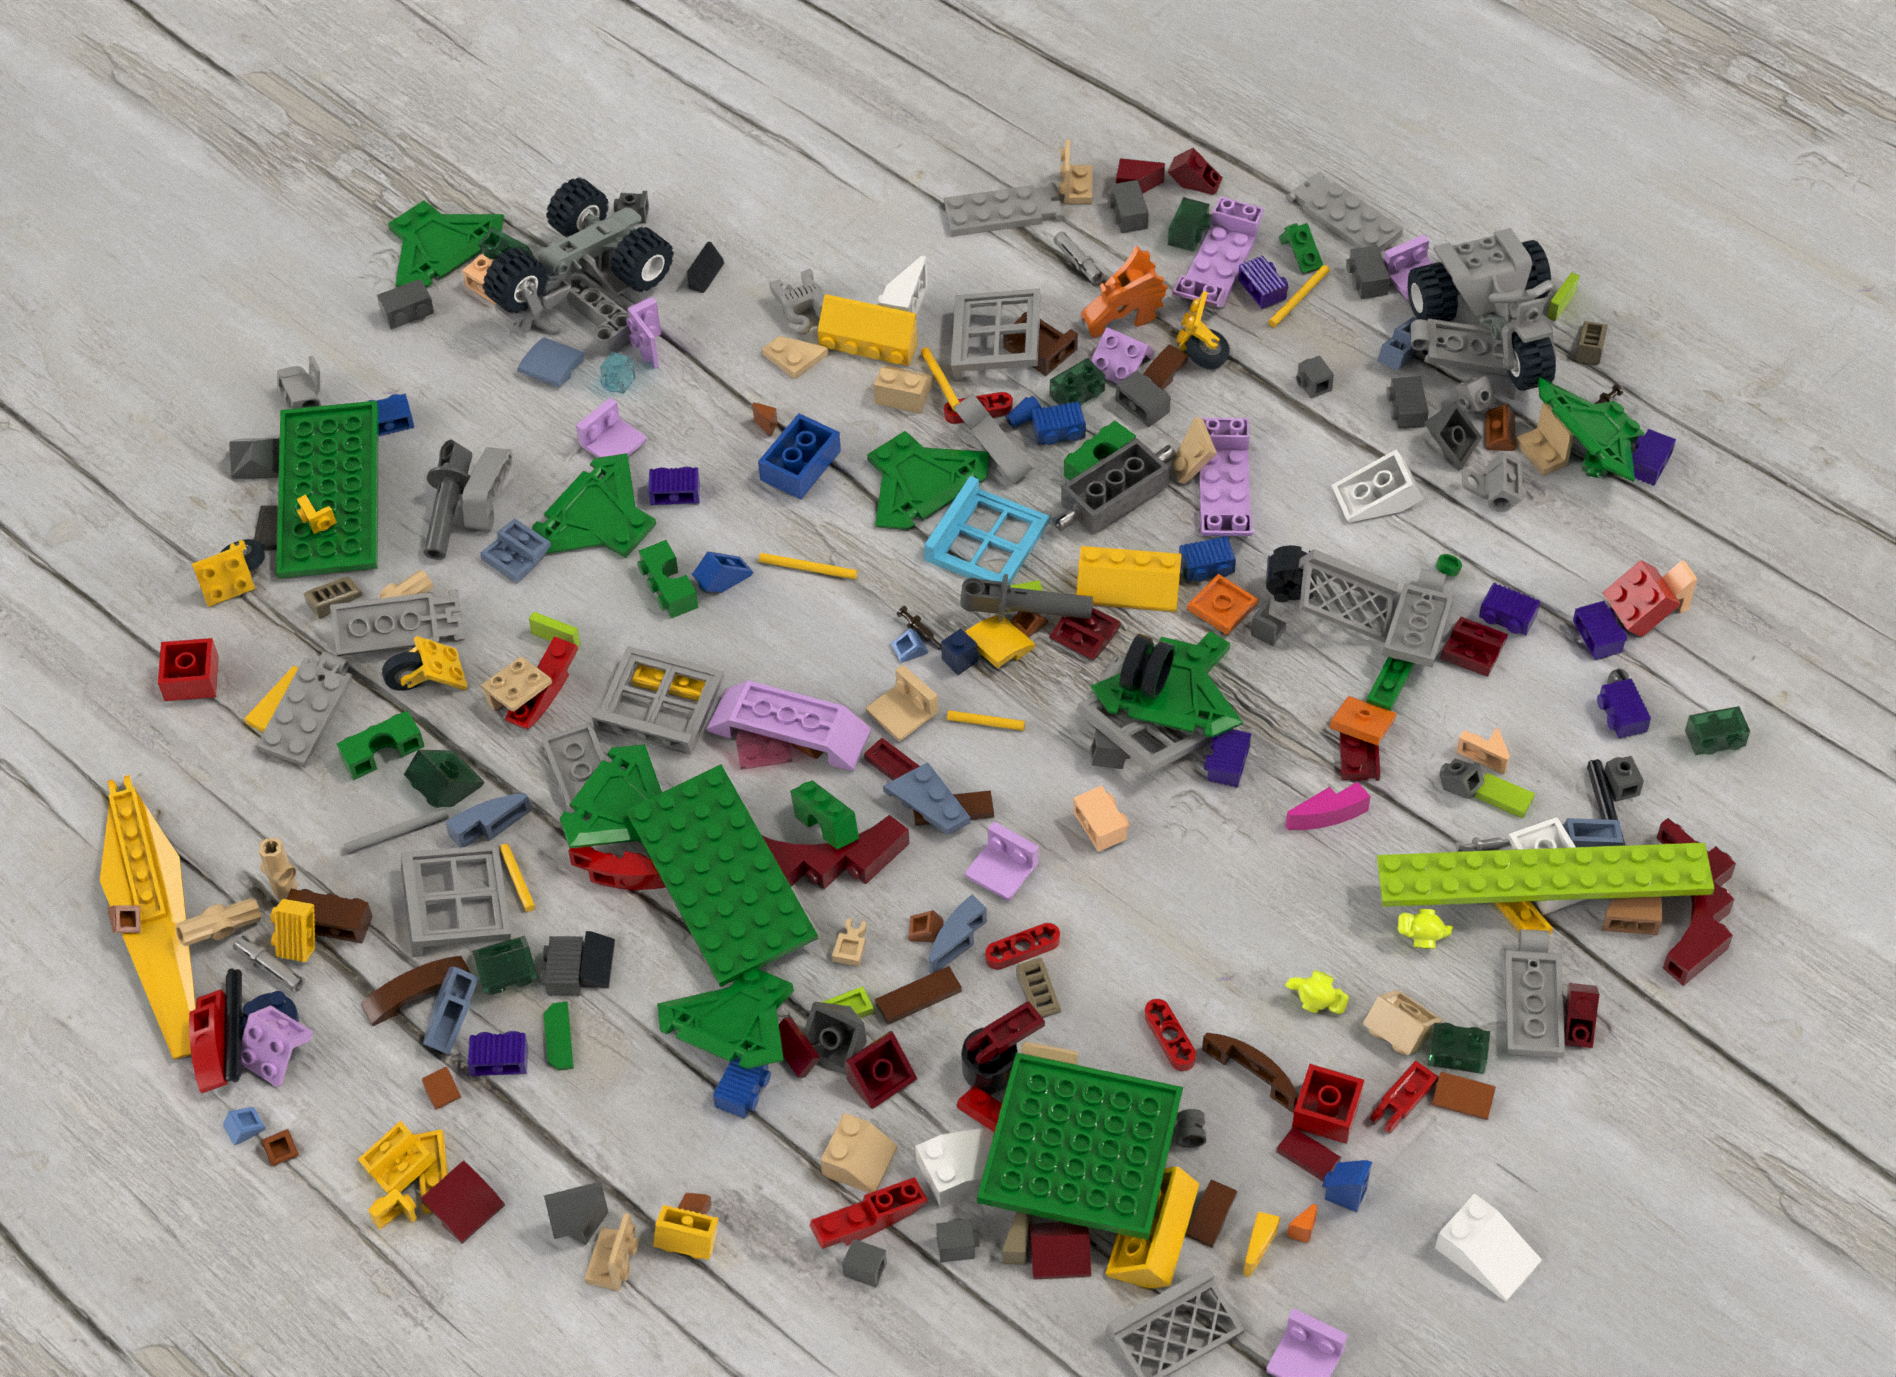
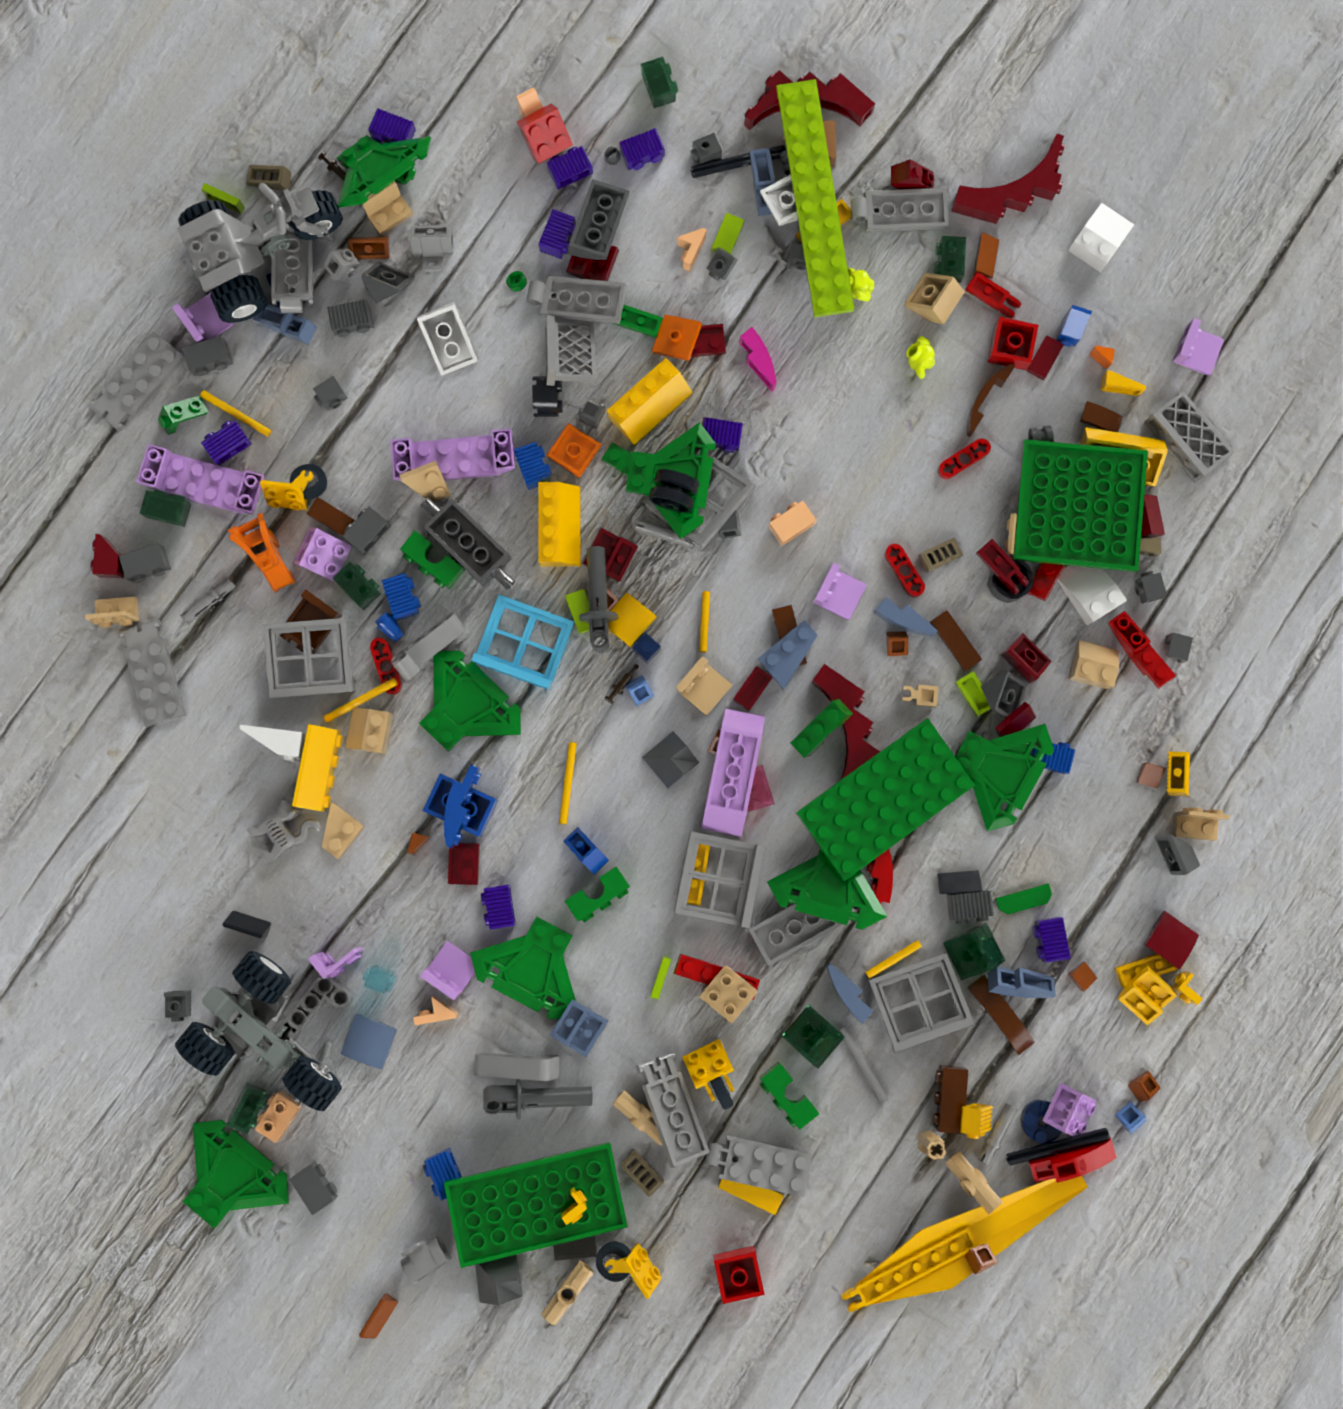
camera: 100 degrees left, 30 degrees up
dark red slope [1167,147,1223,195] -> none
none -> dark orange slope [359,1293,398,1339]
none -> light nougat slope [413,995,459,1026]
none -> blue slope [444,765,482,848]
none -> dark red plate [448,843,480,885]
none -> tan piece [541,1260,594,1326]
none -> dark grey slope [568,179,630,260]
none -> yellow slope [606,358,693,446]
none -> dark grey slope [642,731,699,788]
none -> dark red arch [951,134,1065,224]

